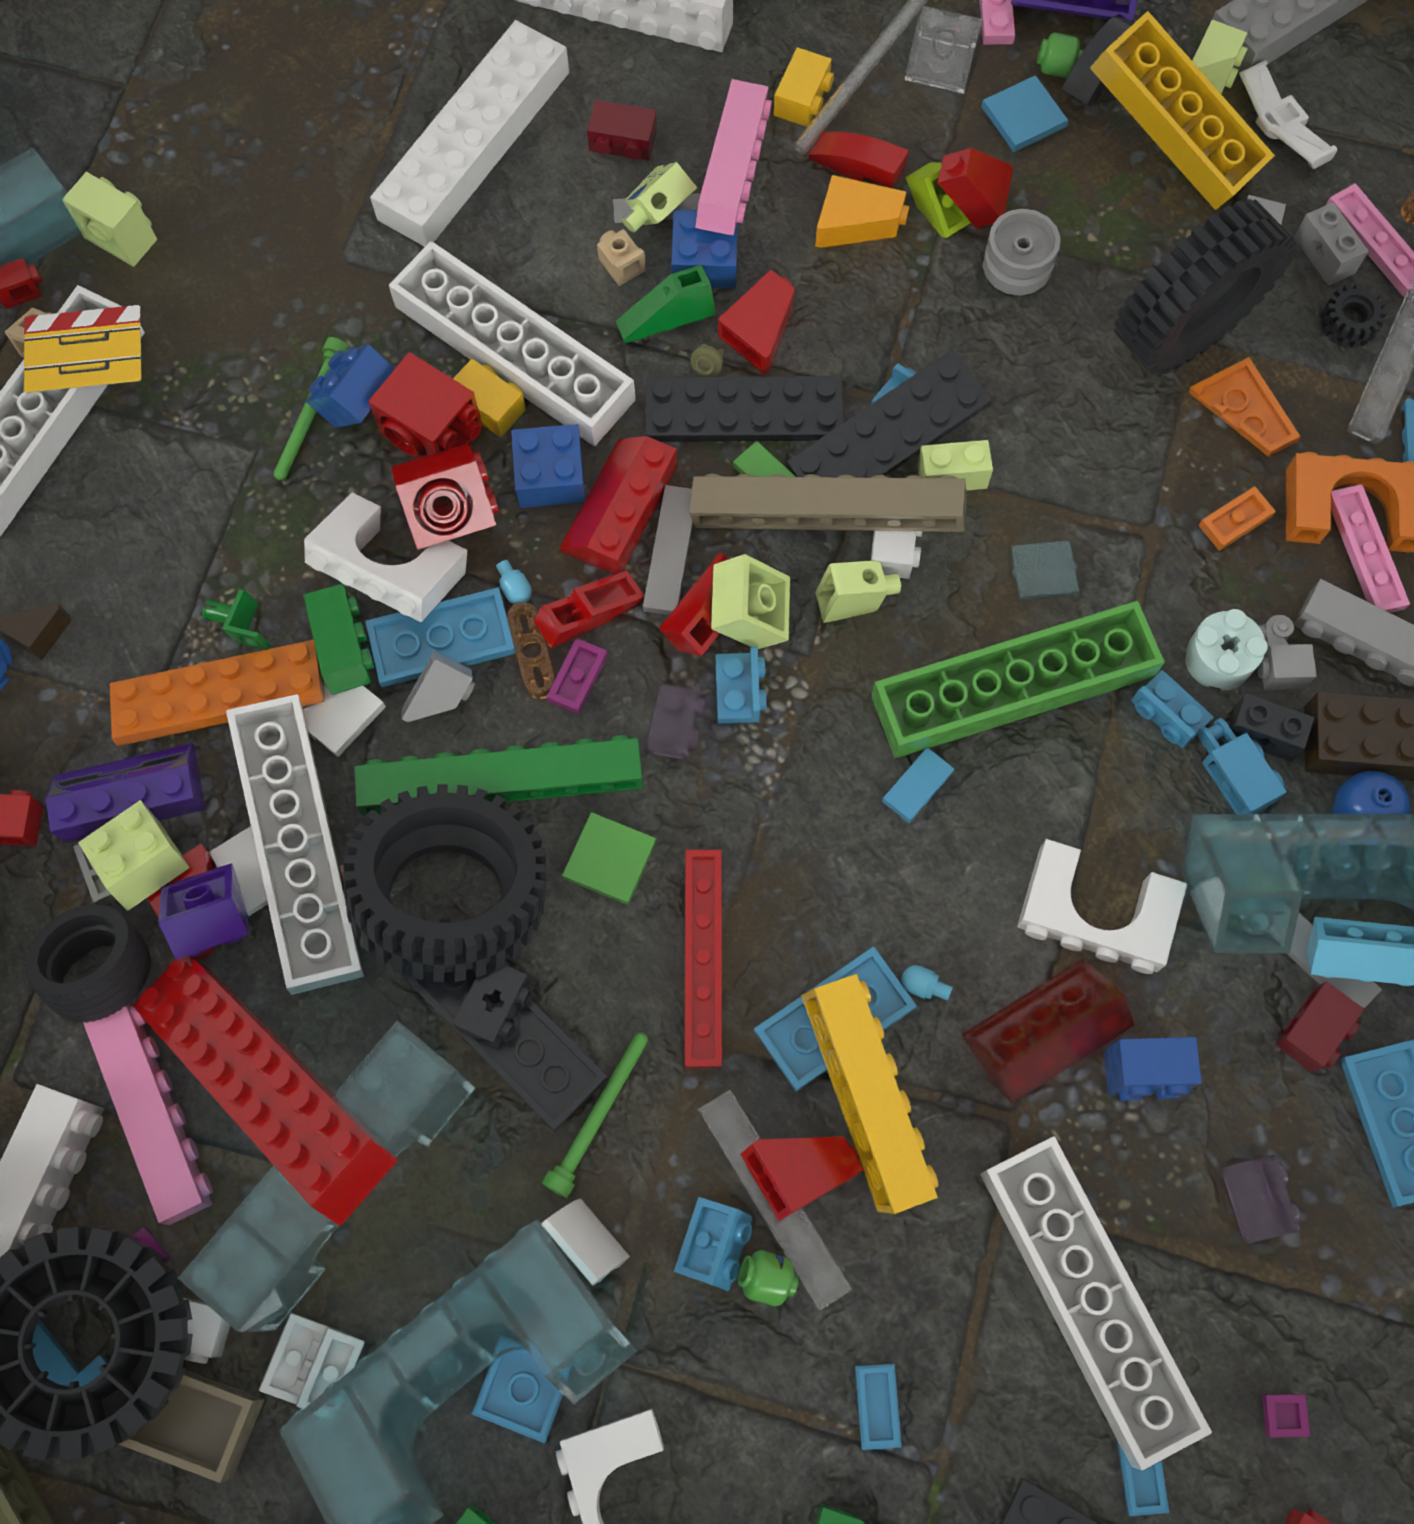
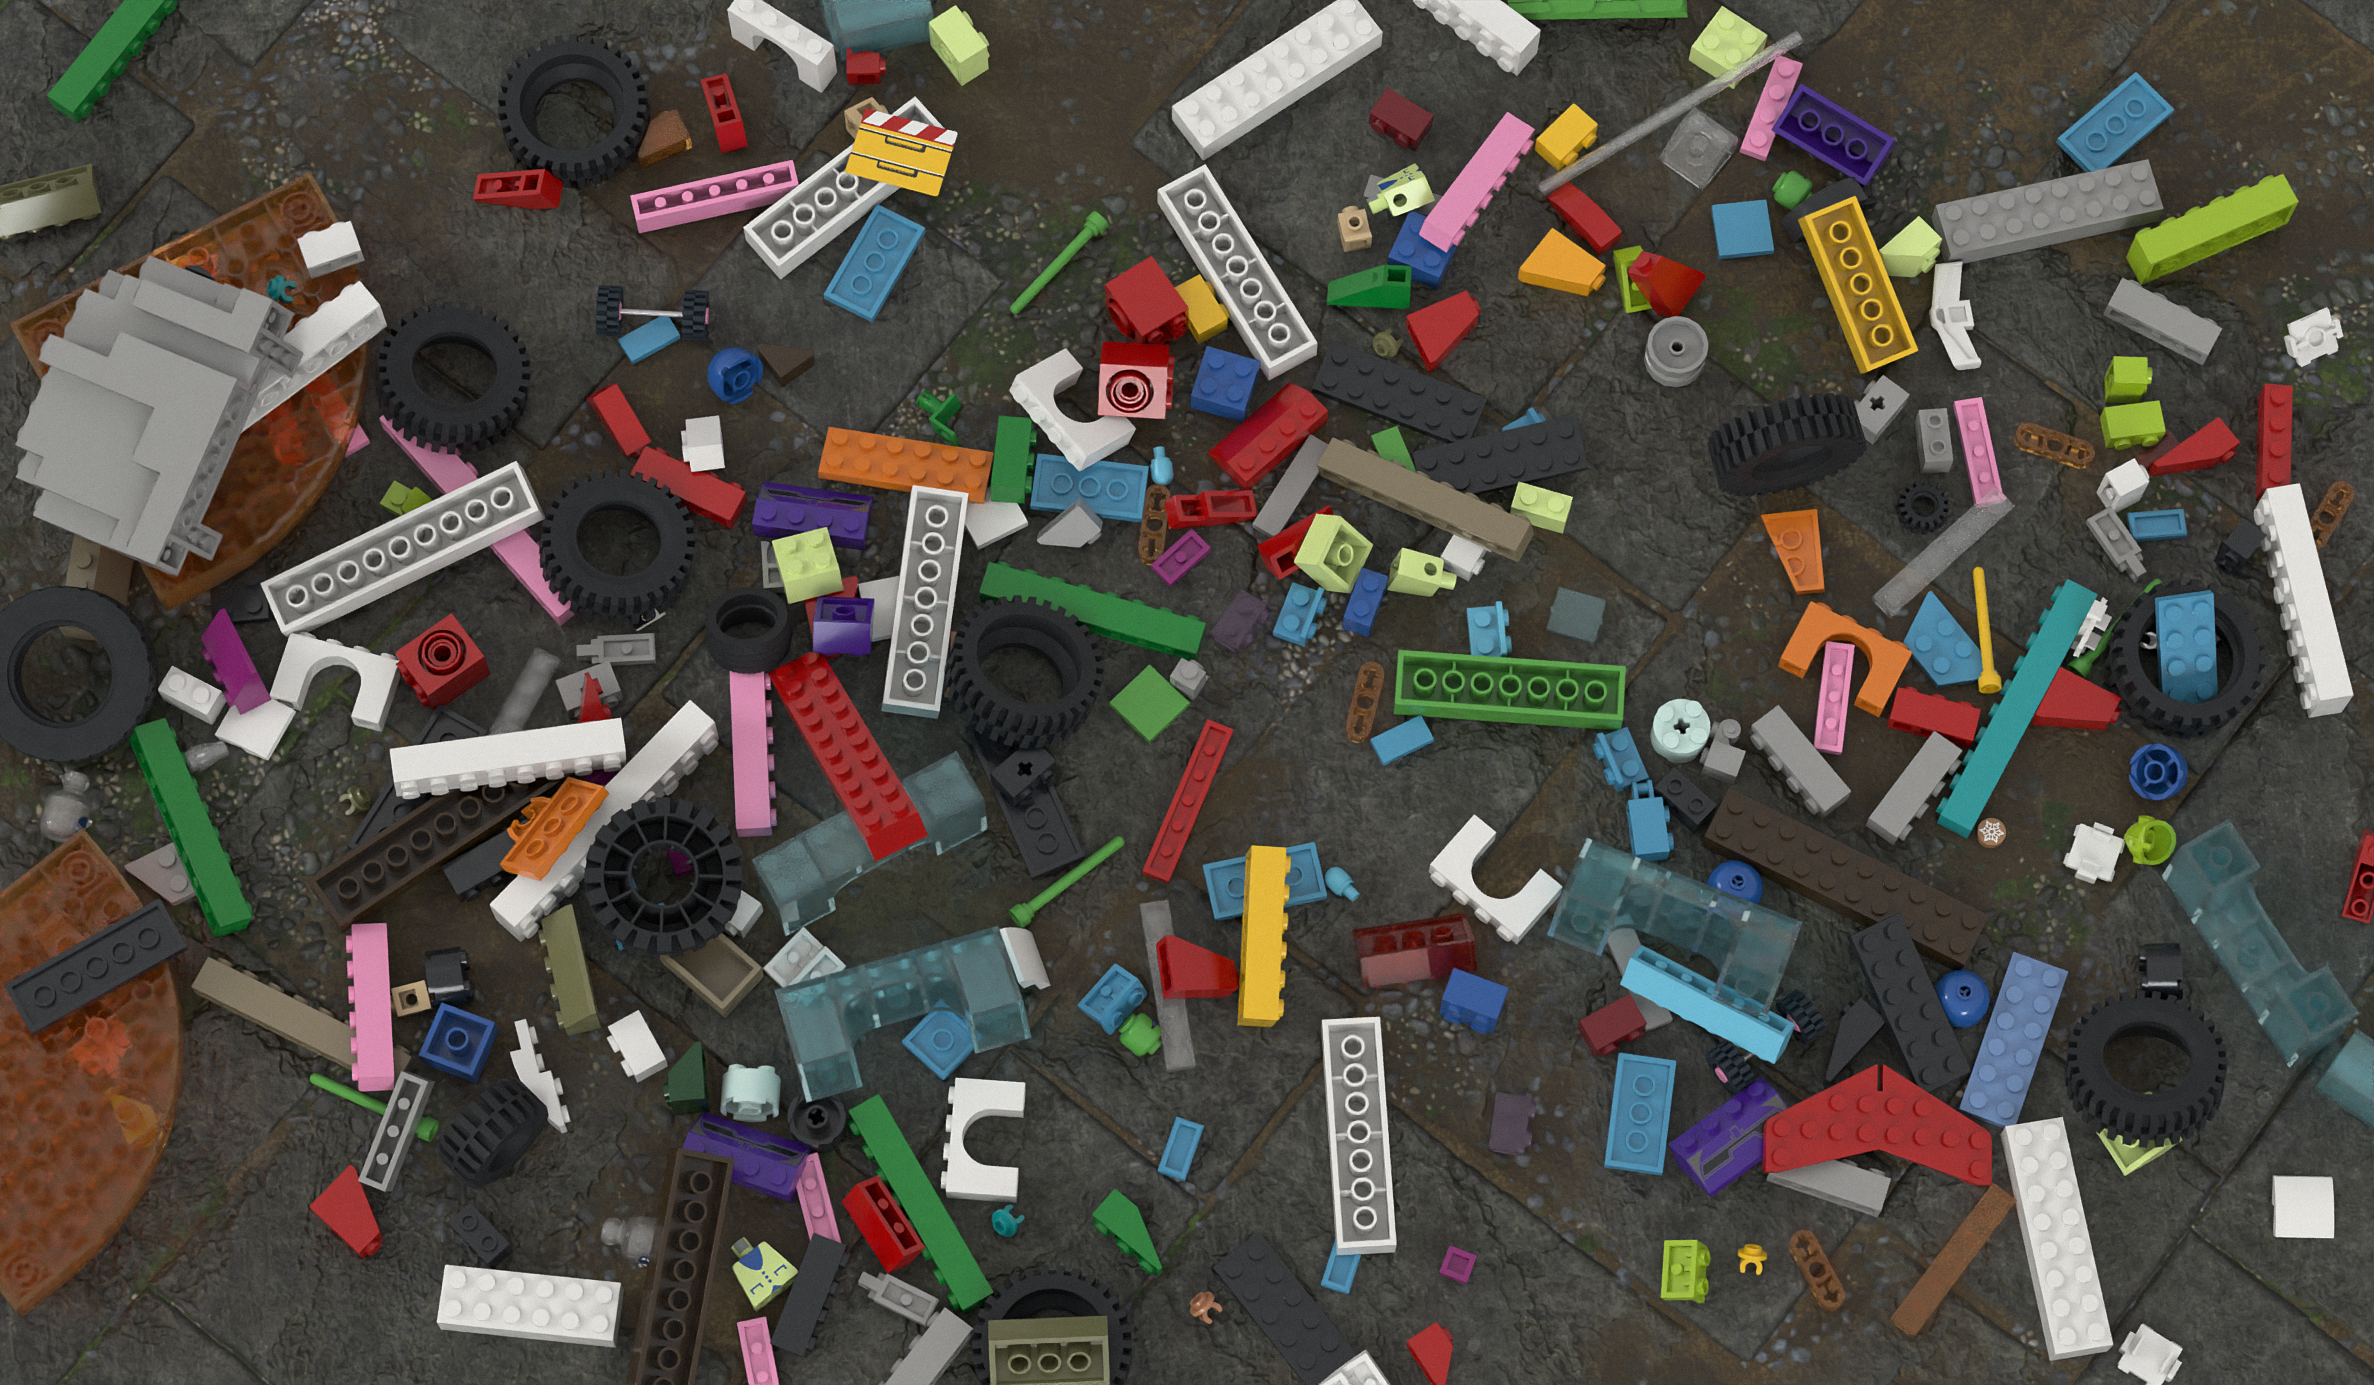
camera: 20 degrees right, 0 degrees up
blue brick [305,344,395,428] -> none
orange plate [1198,486,1276,551] -> none
none -> dark azure plate [823,204,926,323]
none -> light grey brick [1170,658,1209,701]
none -> blue brick [1342,568,1388,637]
none -> clear orange beam [1346,662,1384,743]
none -> medium azure bracket [1466,601,1512,658]

